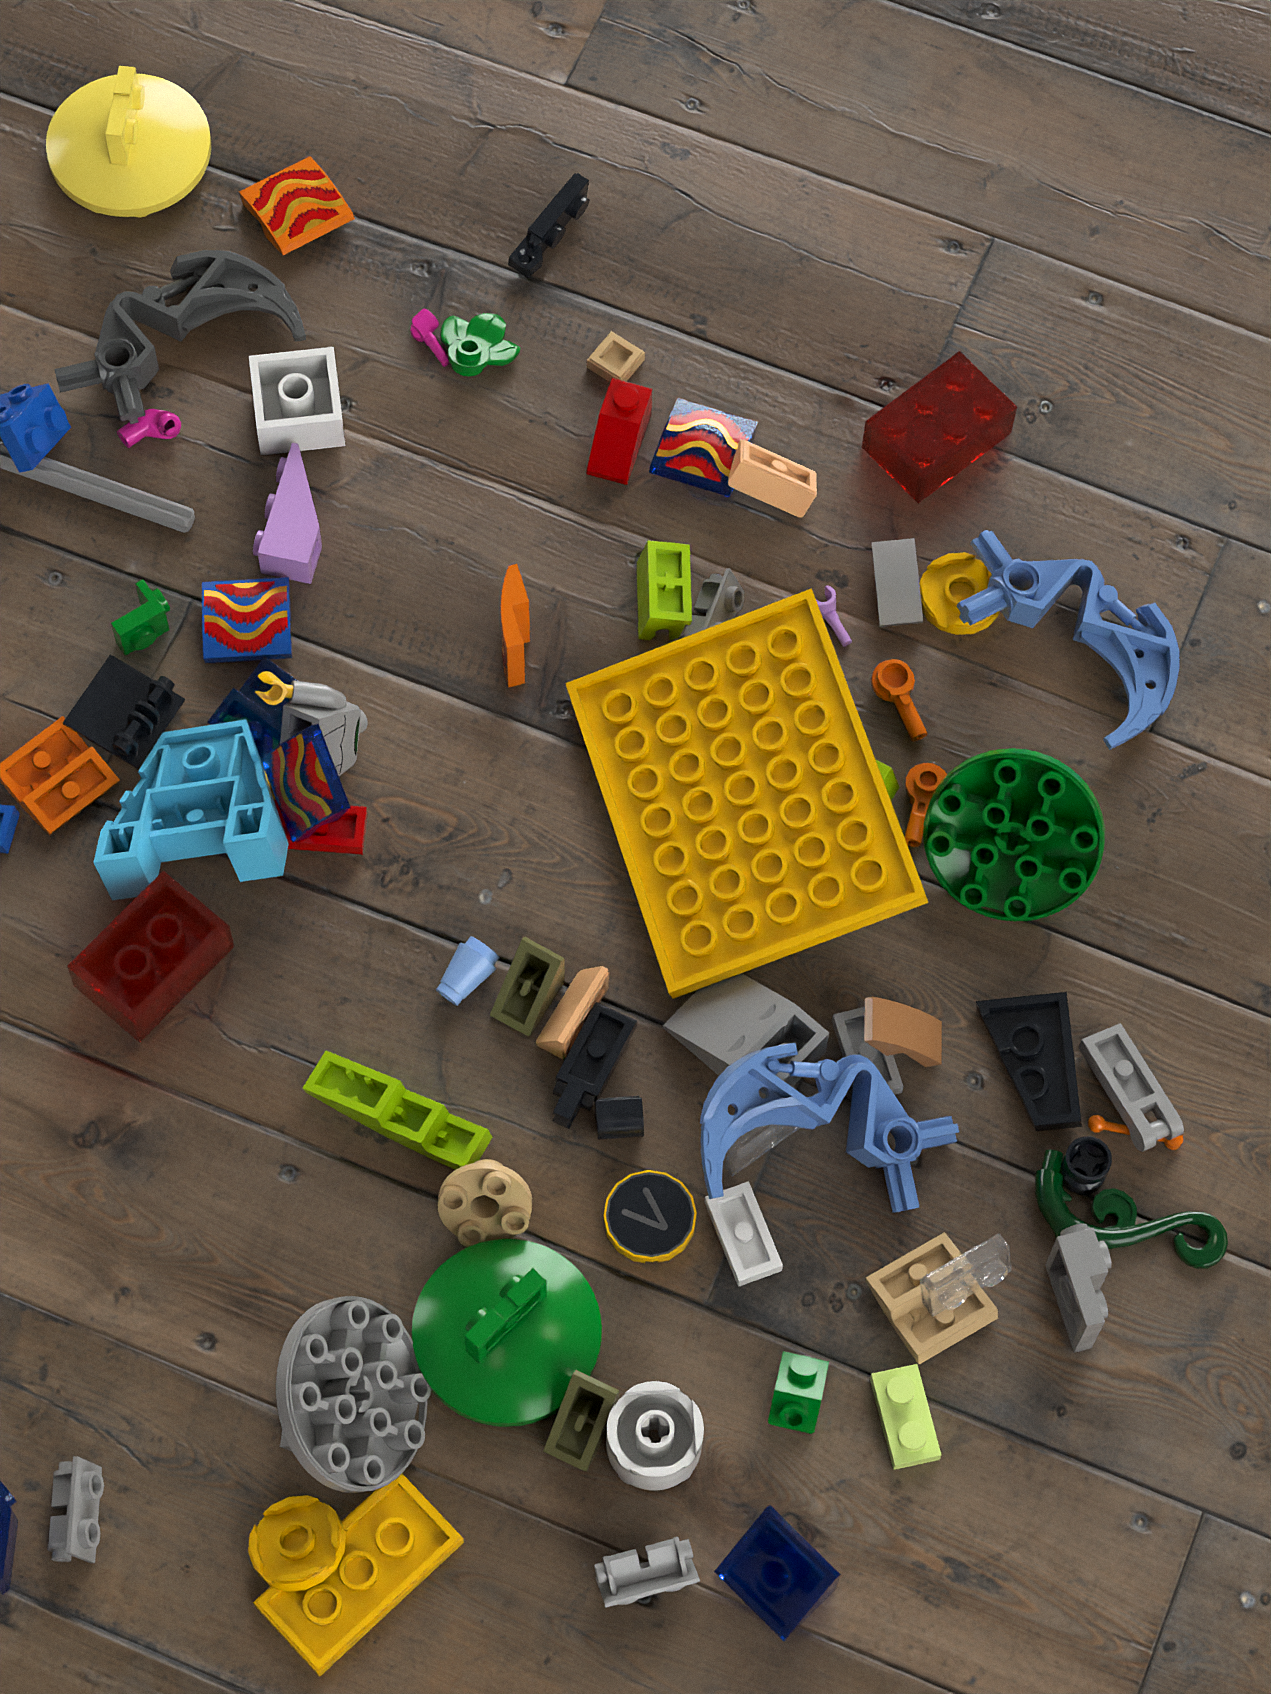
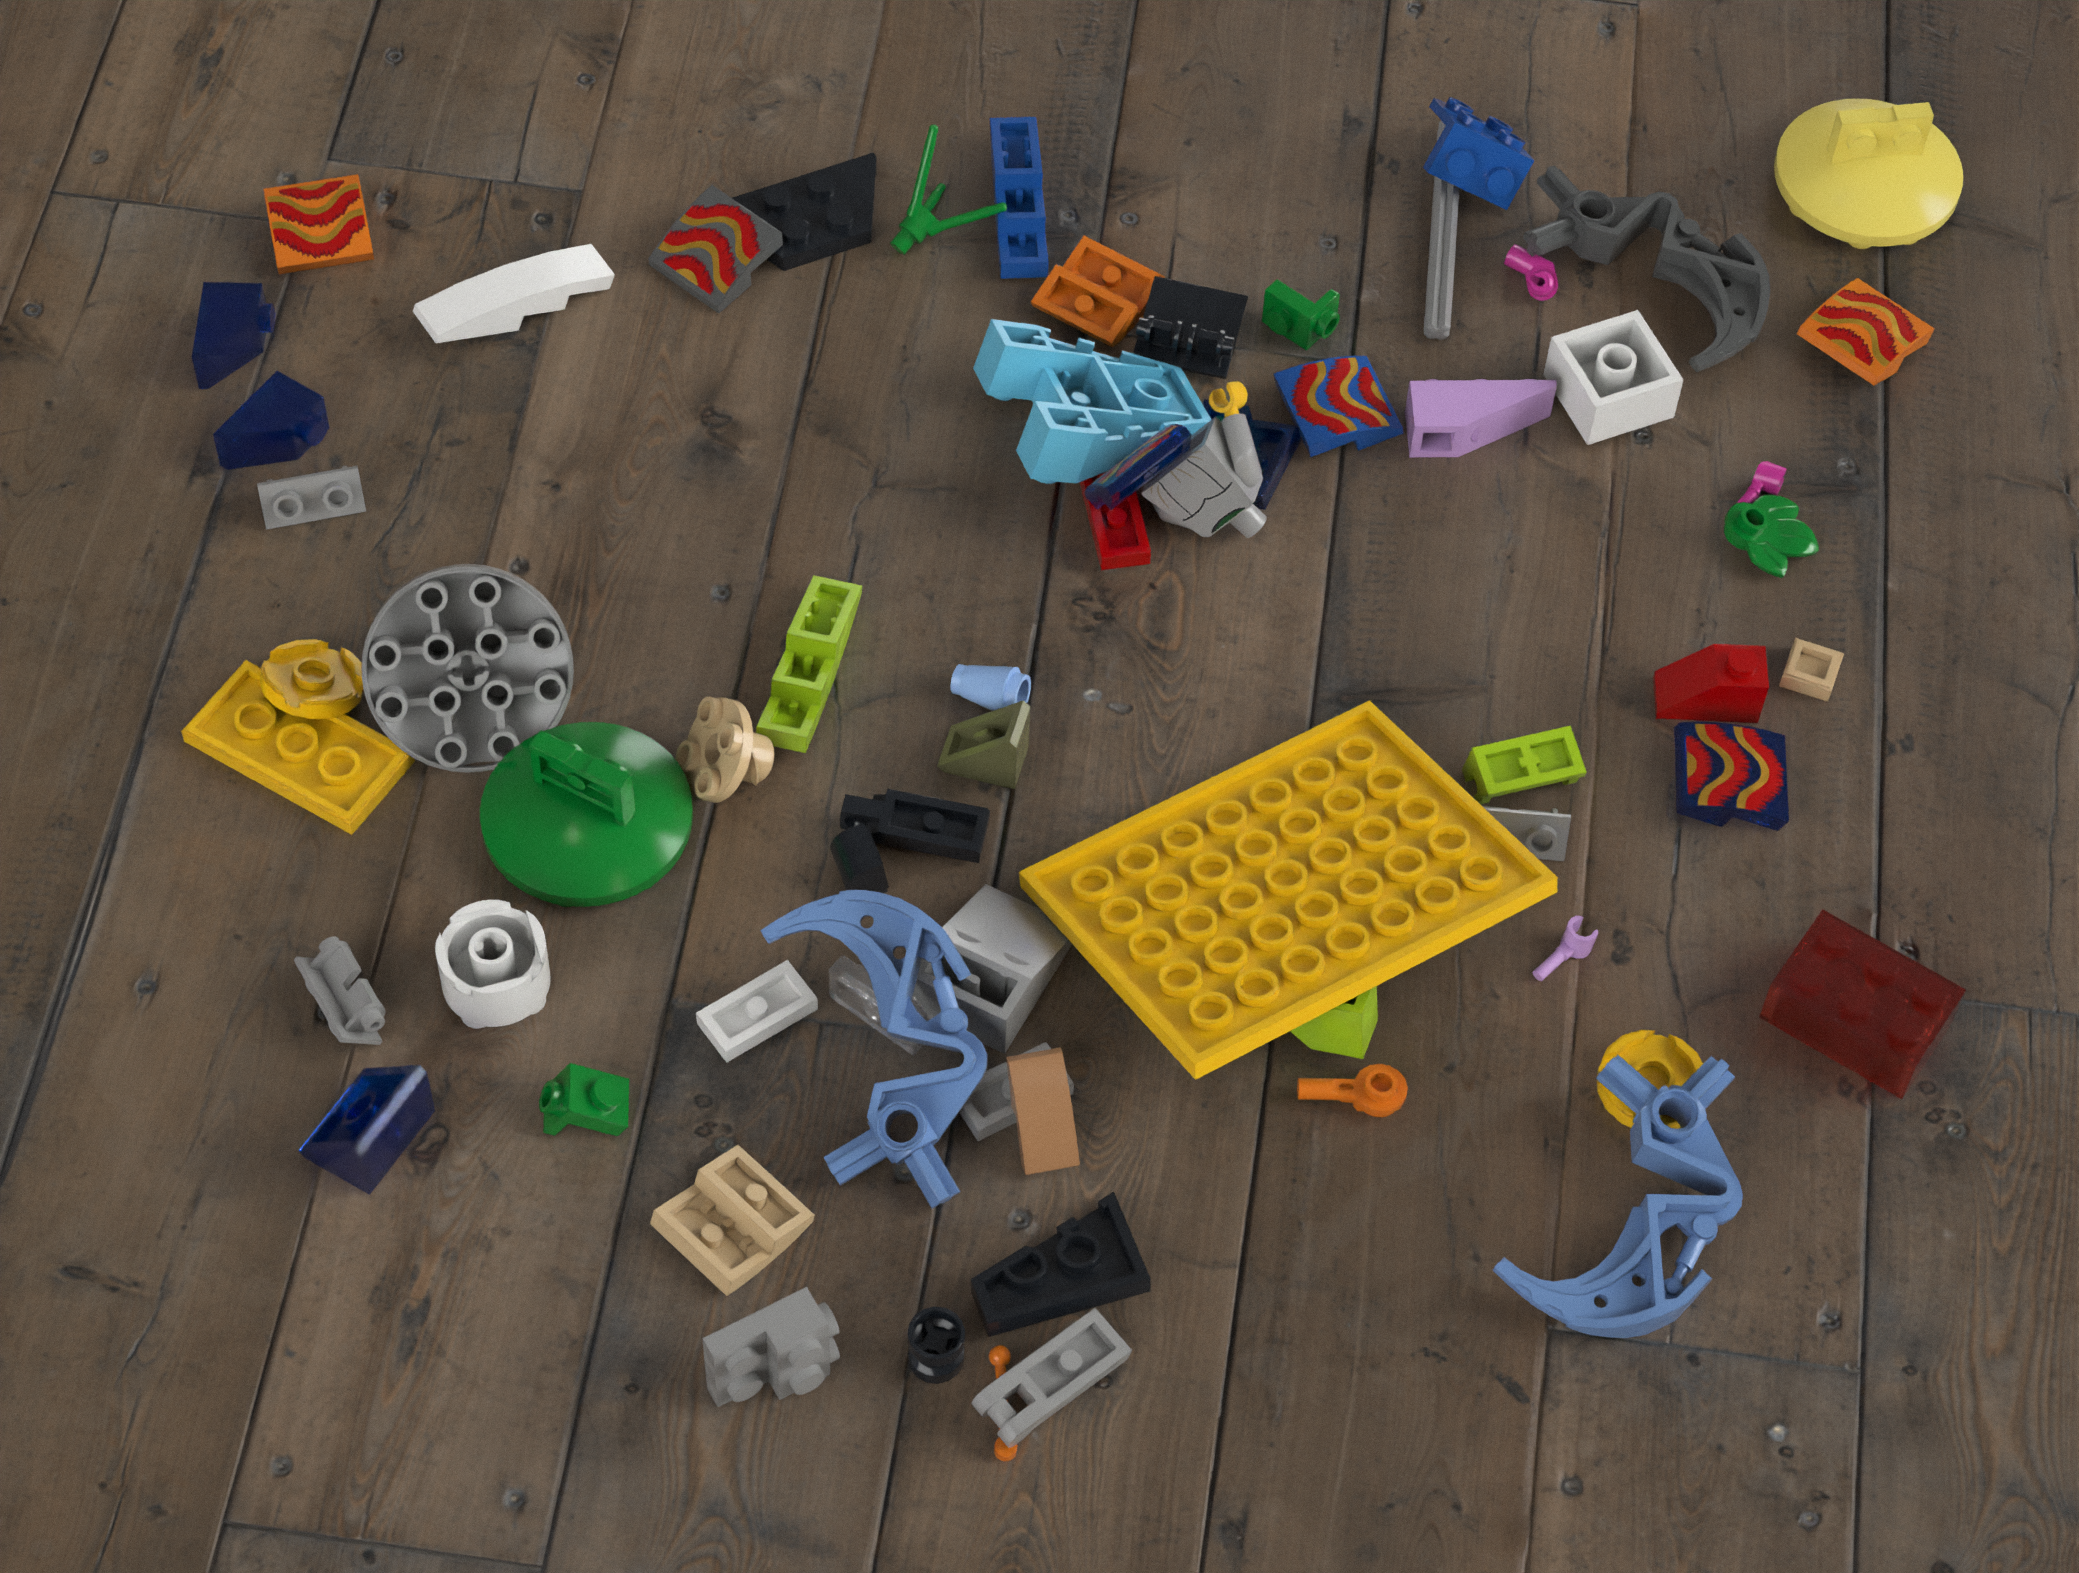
camera: 75 degrees right, 10 degrees down
clear red brick [67,871,234,1042] -> none
orange slope [501,564,530,688] -> none
black hinge [508,173,590,278] -> none
light nougat slope [536,966,609,1060] -> none
olive slope [543,1370,619,1472] -> none
black tile [603,1170,697,1263] -> none
light nougat slope [728,439,817,517] -> none
yellowish green plate [870,1364,941,1470] -> none
light grey slope [871,538,923,627] -> none
orange plate [871,659,928,742] -> none
clear plate [920,1233,1012,1317] -> none
green bracket [923,748,1105,921] -> none
dark green plant [1035,1149,1228,1269] -> none

